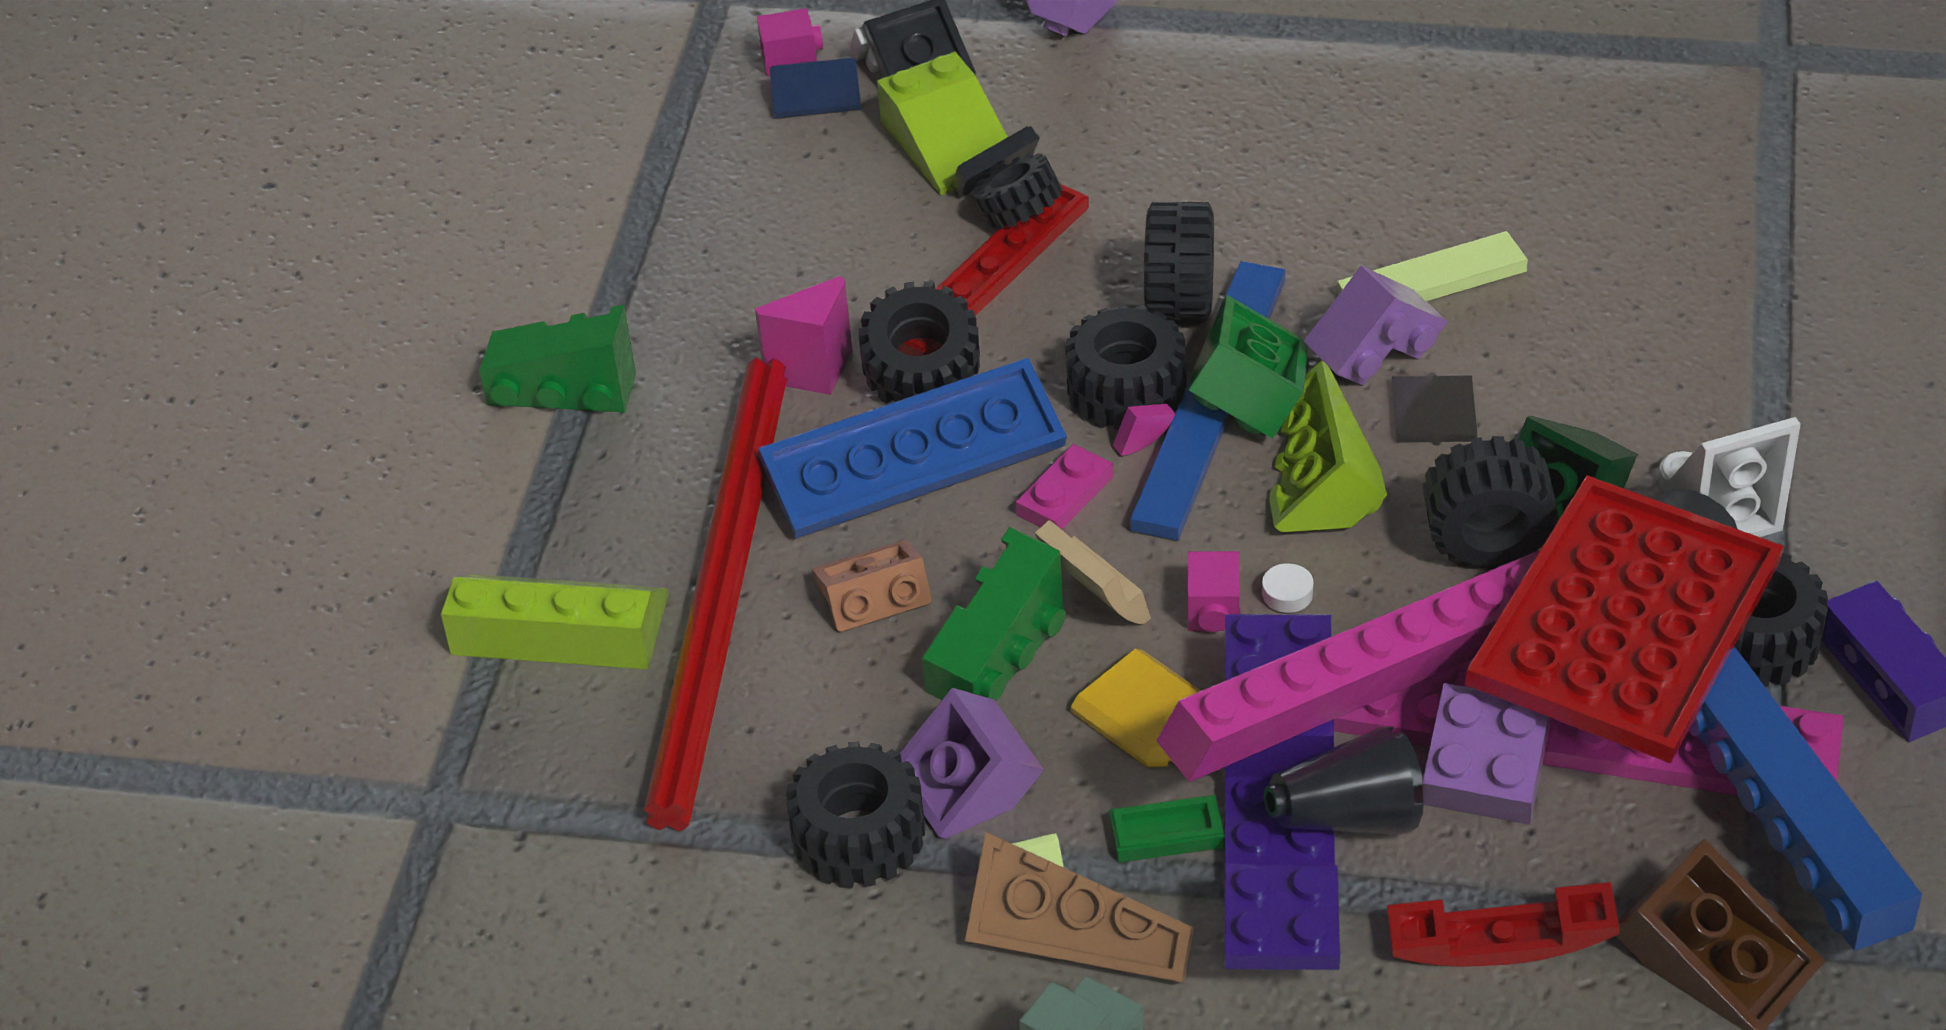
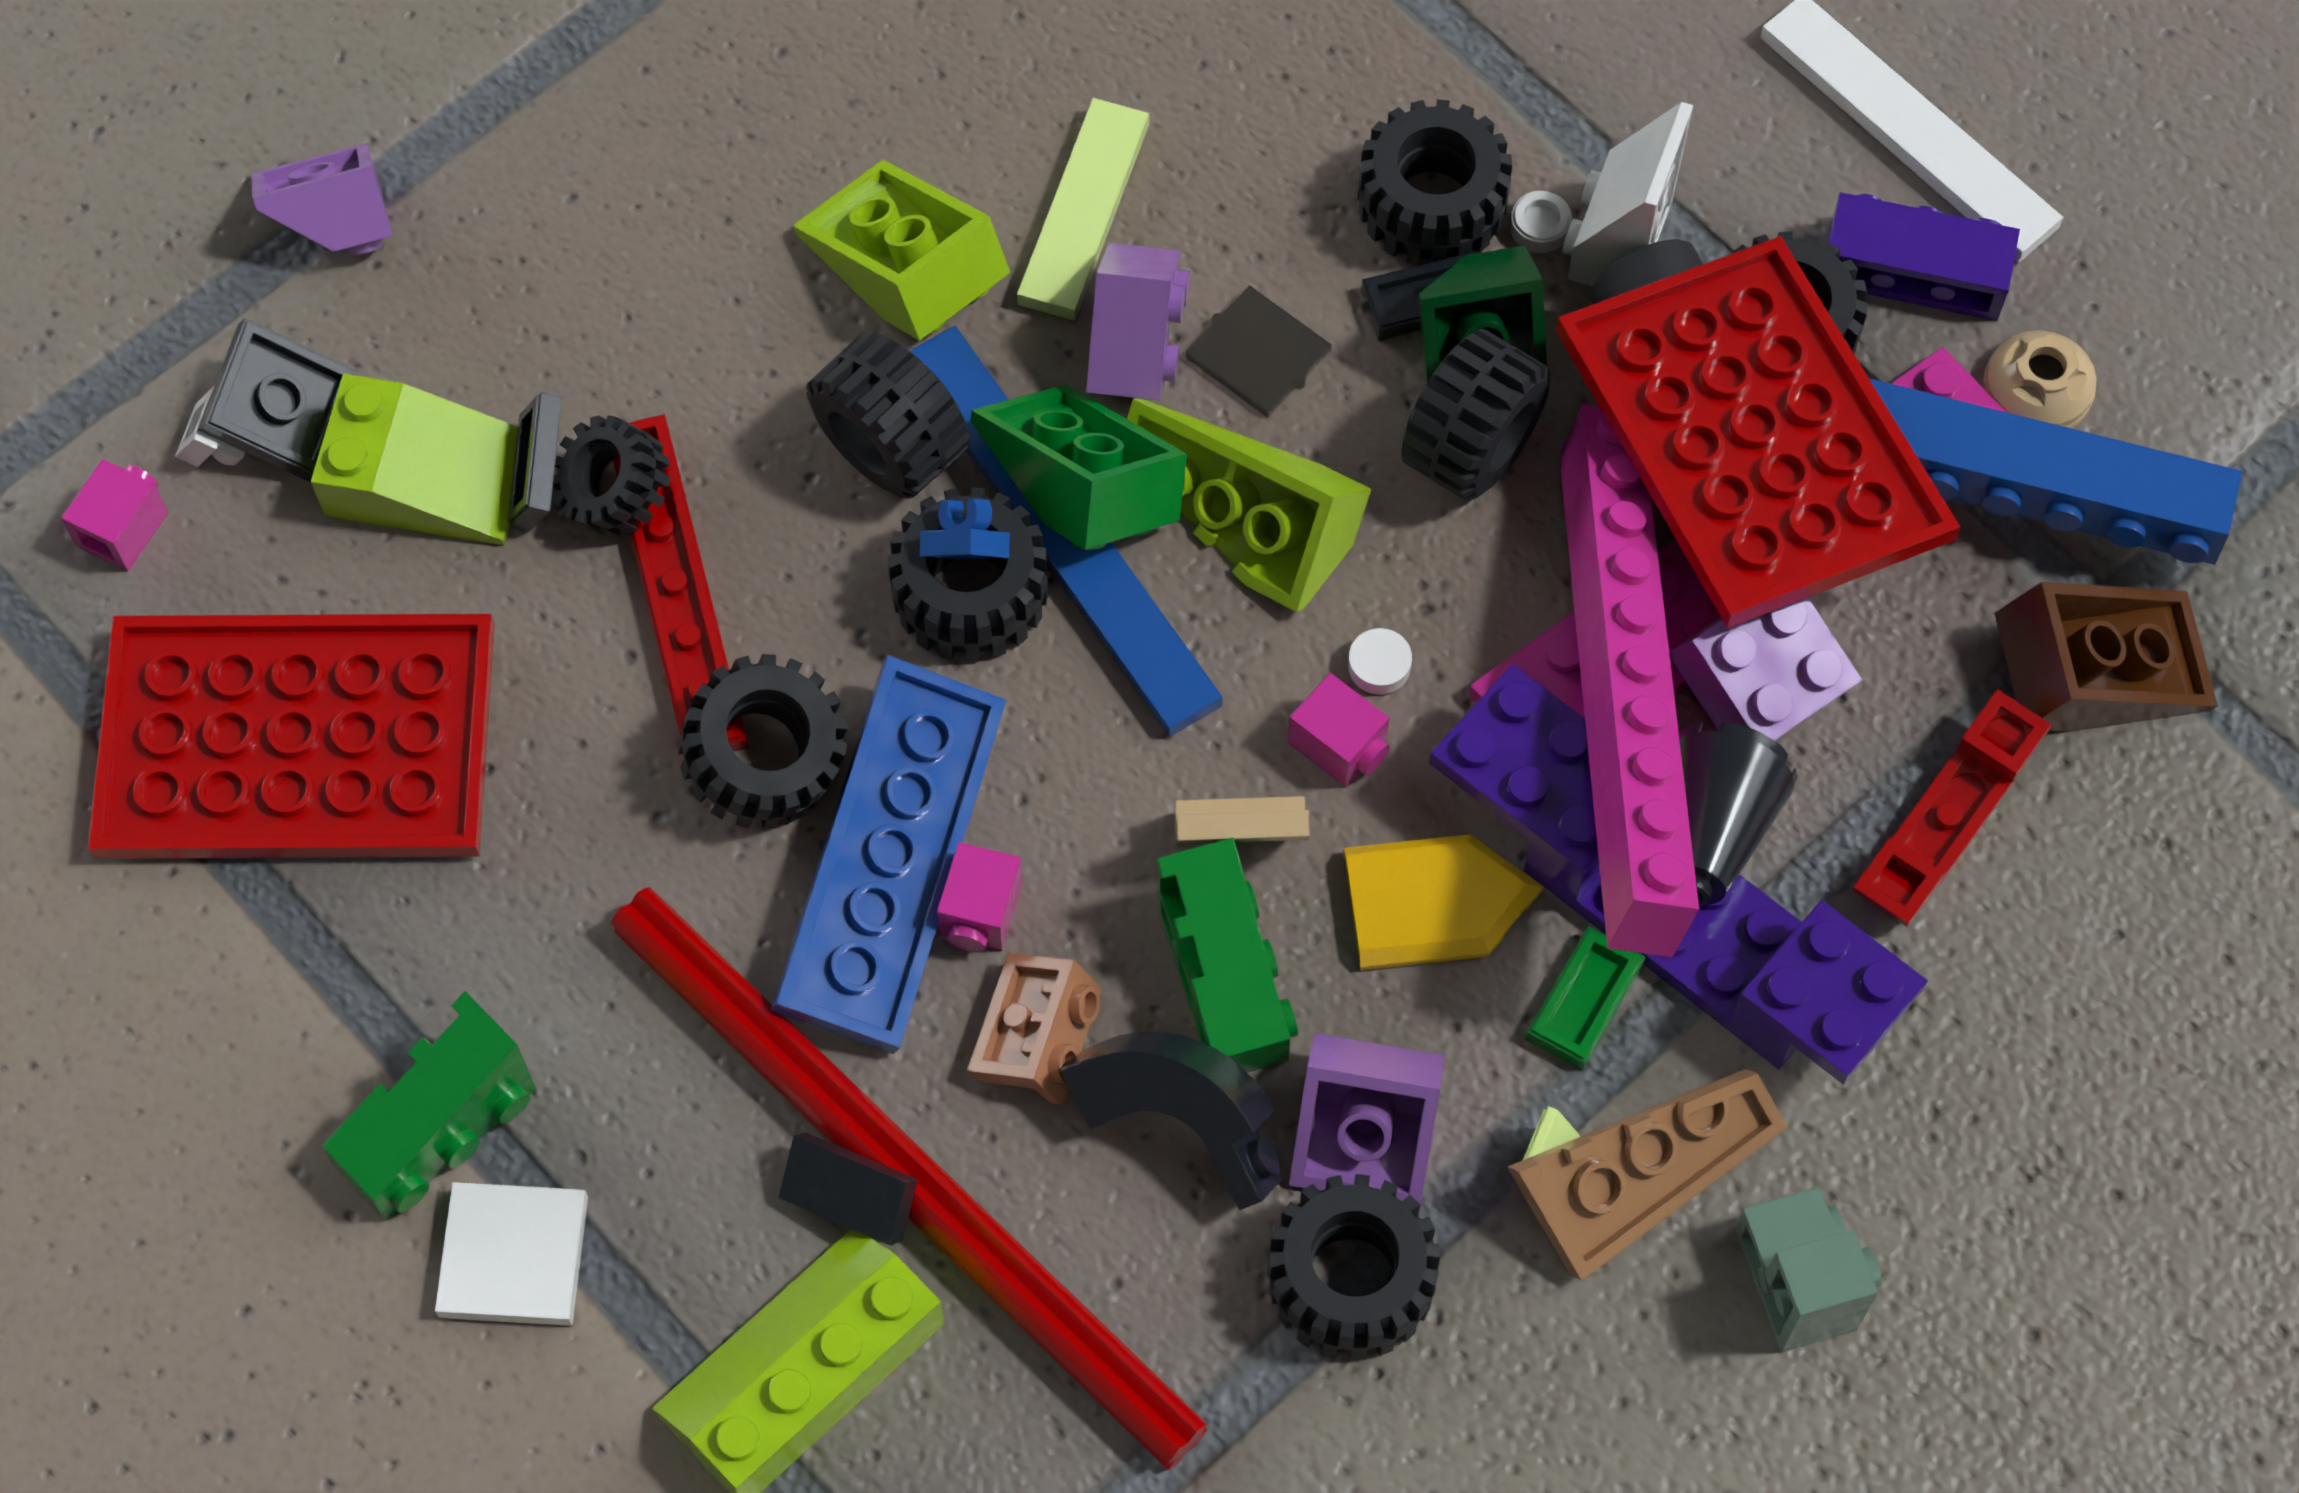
camera: 55 degrees left, 20 degrees up
dark pink slope [755,275,852,395] -> none
dark blue slope [770,58,861,118] -> none
dark pink plate [1016,444,1113,530] -> none
dark pink tile [1113,404,1175,456] -> none
none -> red plate [88,614,495,859]
none -> white tile [435,1182,588,1326]
none -> black tile [778,1132,918,1246]
none -> lime slope [792,159,1011,341]
none -> blue tile [920,498,1010,560]
none -> dark pink brick [937,842,1023,952]
none -> black arch [1060,1031,1282,1211]
none -> black tyre [1357,99,1512,265]
none -> tan piece [1982,330,2097,428]

